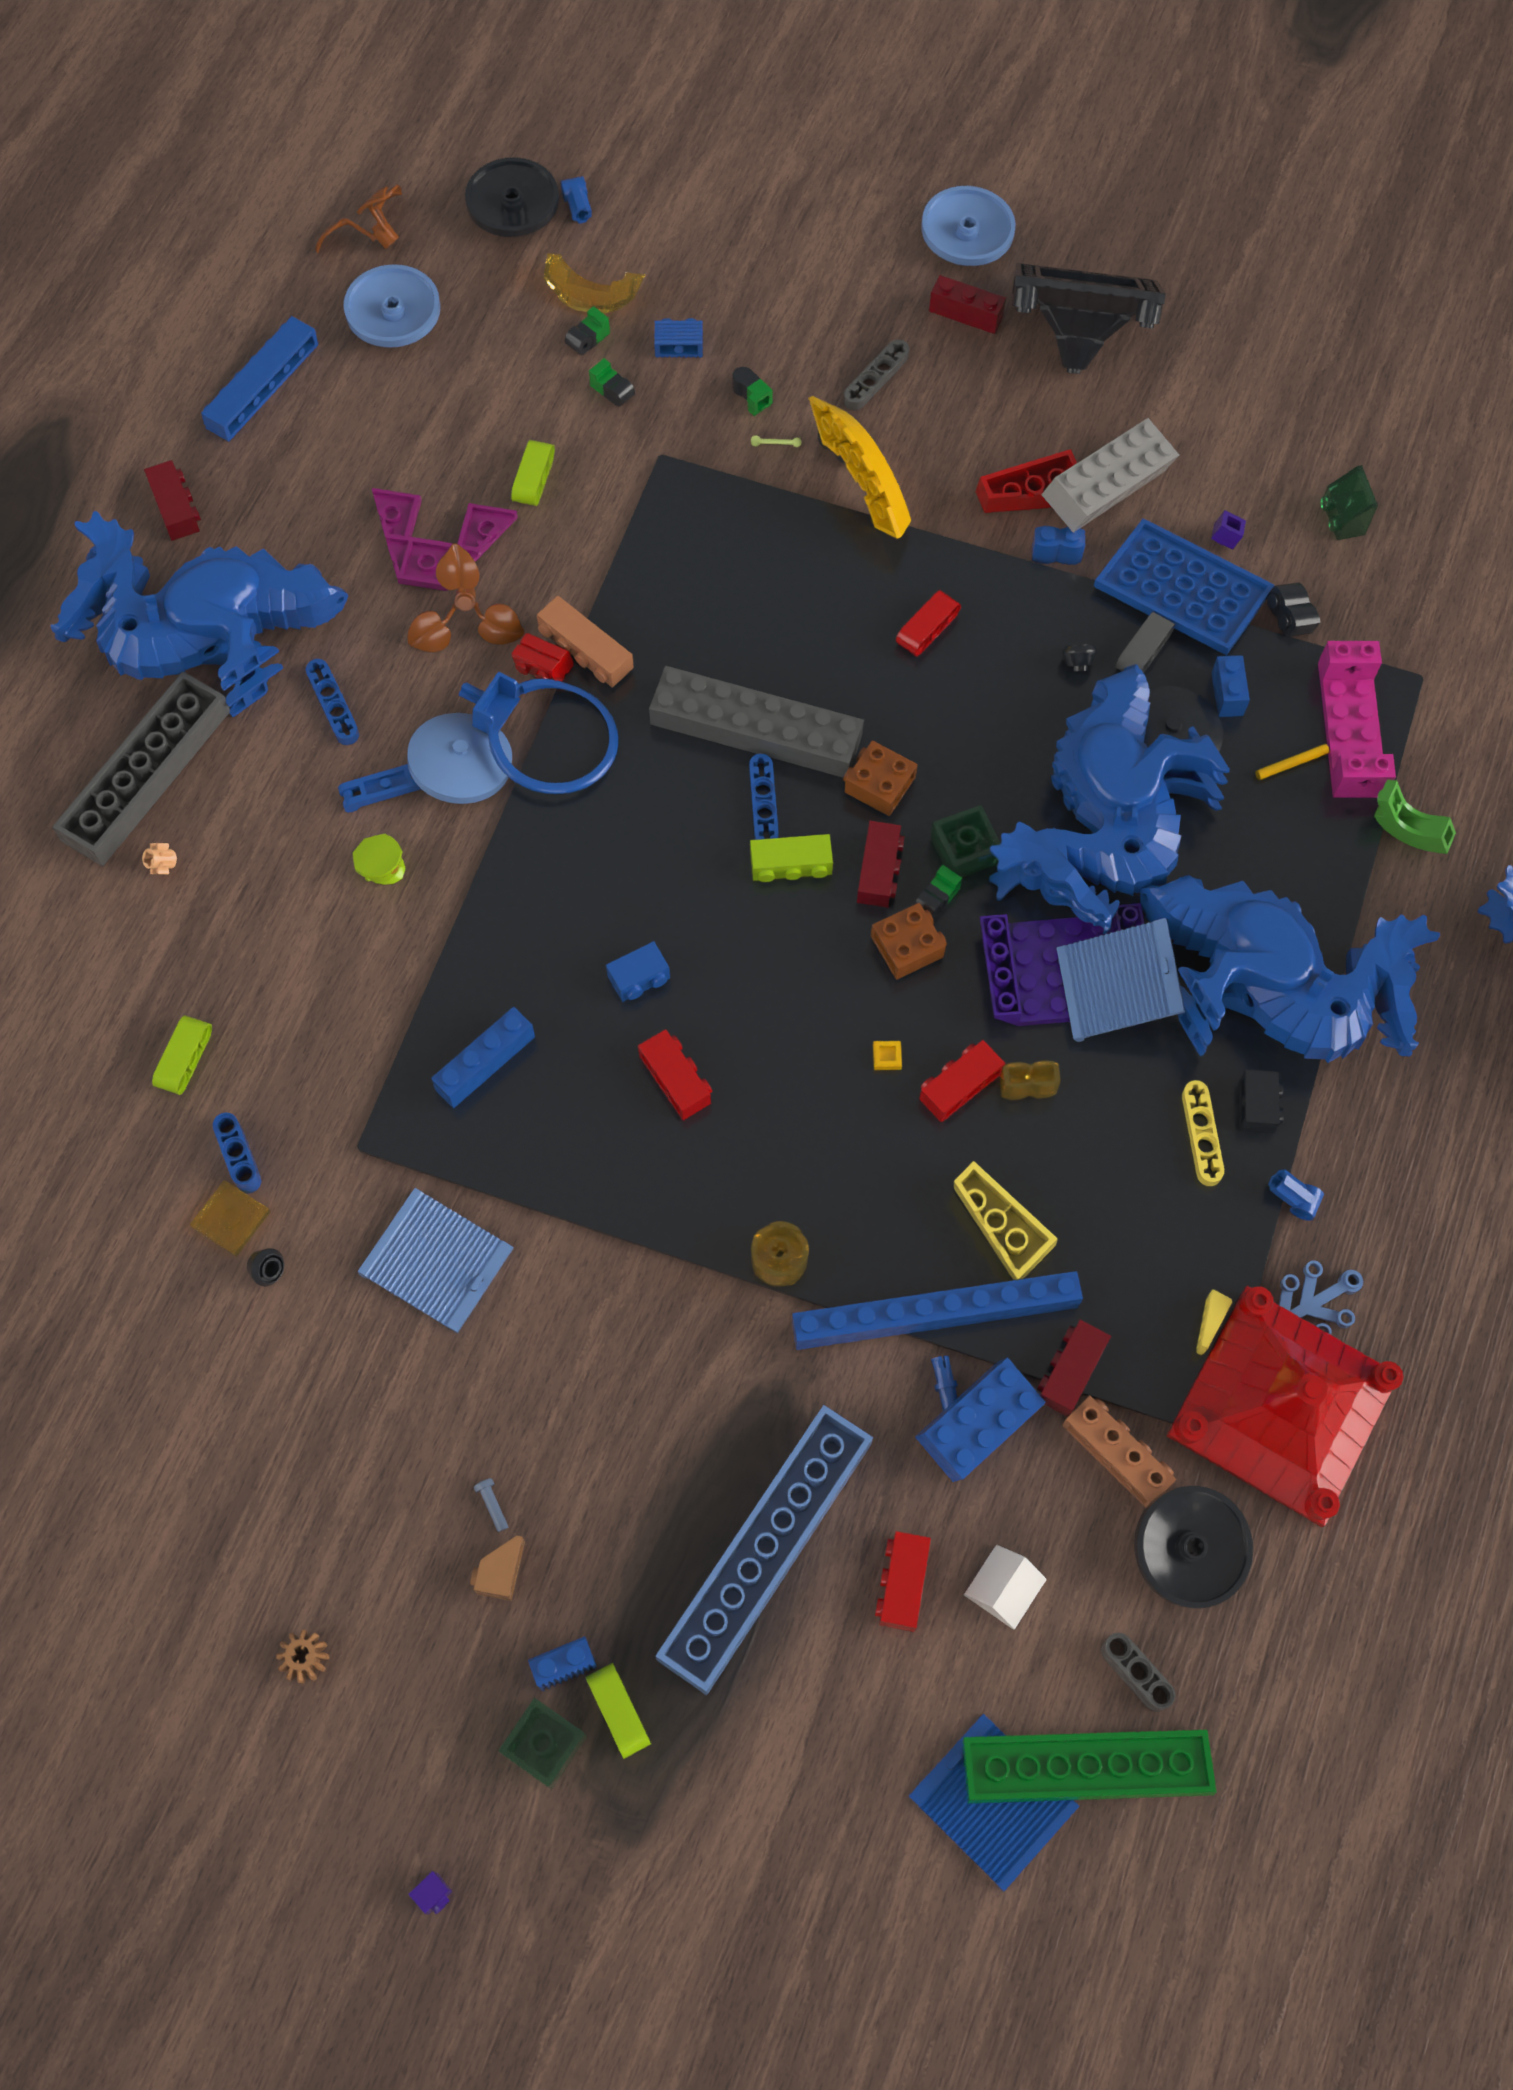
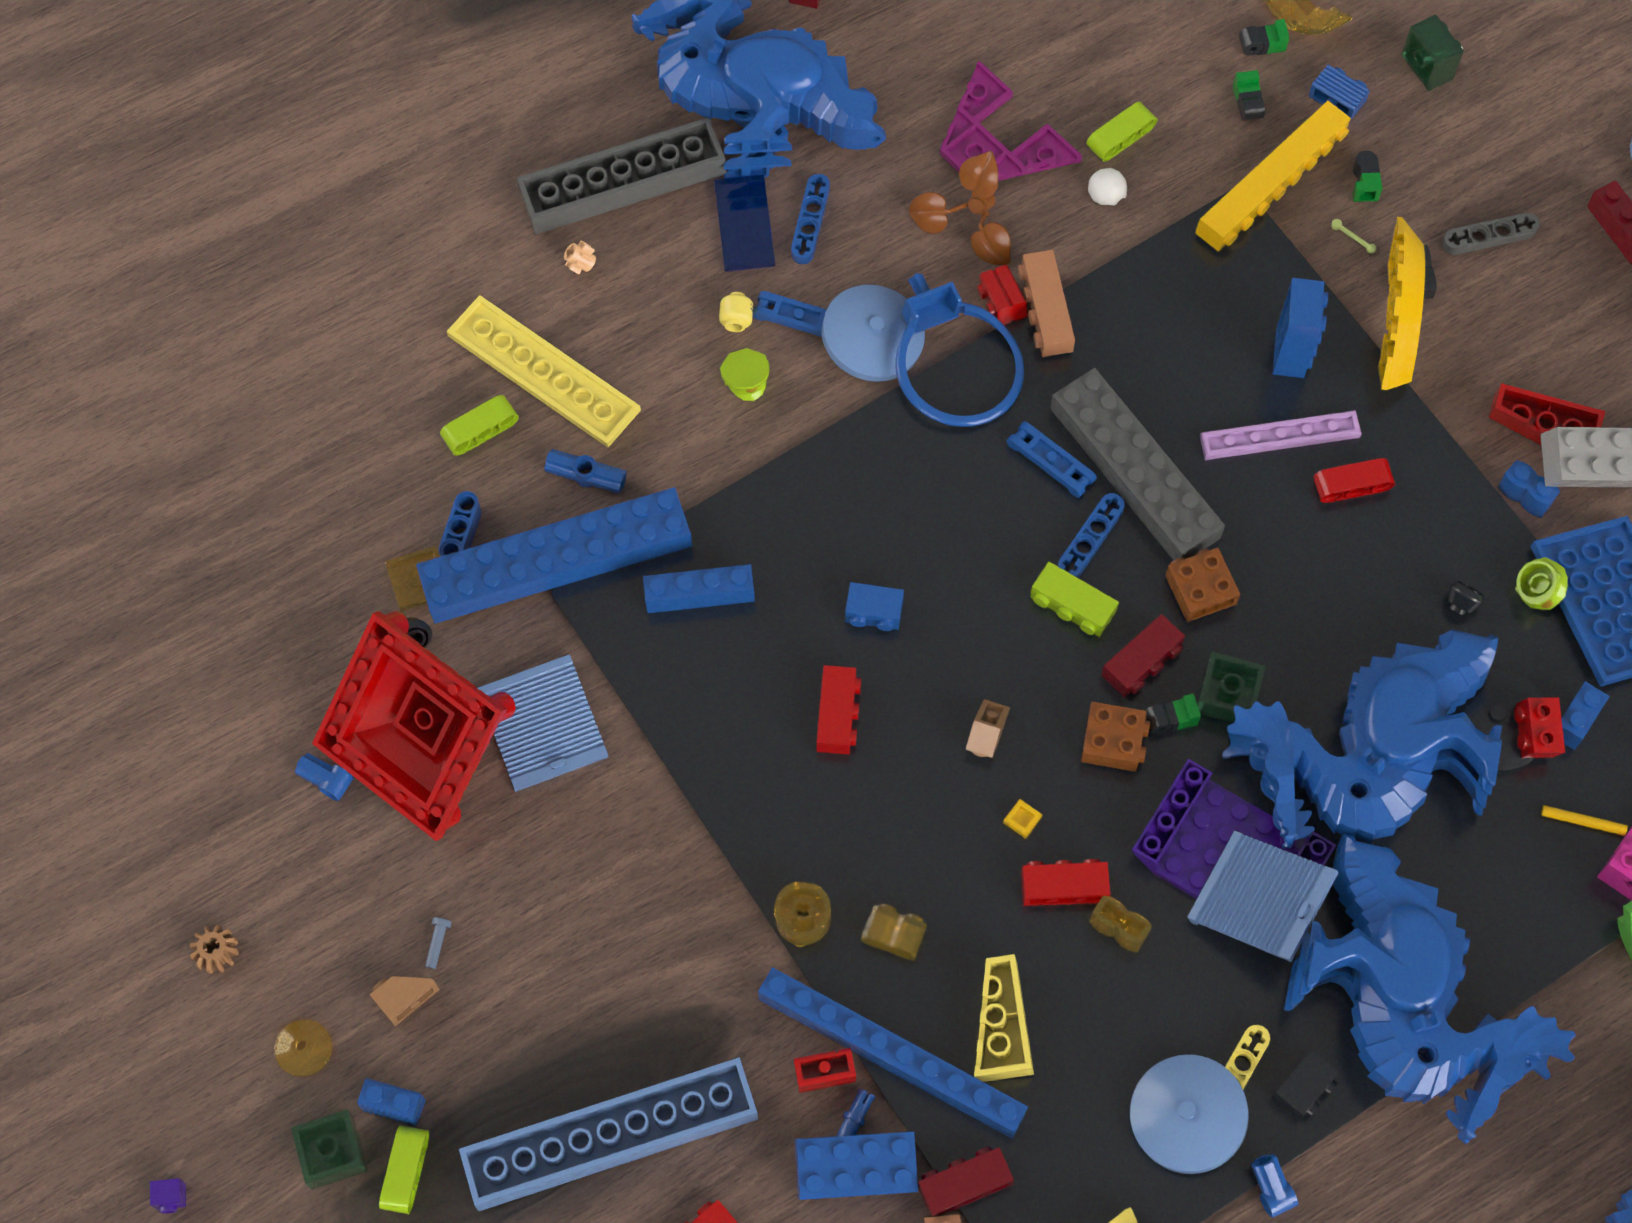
camera: 40 degrees right, 0 degrees up
dark grey beam [1115,612,1175,673] -> none
none -> clear yellow dish [274,1019,332,1077]
none -> blue piece [295,753,354,801]
none -> red piece [312,611,516,841]
none -> blue brick [416,487,692,624]
none -> light yellow plate [447,295,641,448]
none -> blue piece [544,449,627,494]
none -> clear blue tile [714,174,775,272]
none -> light yellow head [719,292,753,332]
none -> red brick [794,1048,856,1093]
none -> clear yellow brick [861,904,927,961]
none -> medium nougat slope [966,699,1010,758]
none -> blue plate [1006,421,1097,498]
none -> white hair [1088,168,1127,206]
none -> medium blue dish [1130,1055,1249,1174]
none -> yellow brick [1195,101,1351,252]
none -> lavender tile [1200,410,1362,460]
none -> blue brick [1273,278,1328,378]
none -> clear green brick [1401,14,1464,91]
none -> red brick [1514,698,1565,758]
none -> lime hat [1515,557,1568,610]

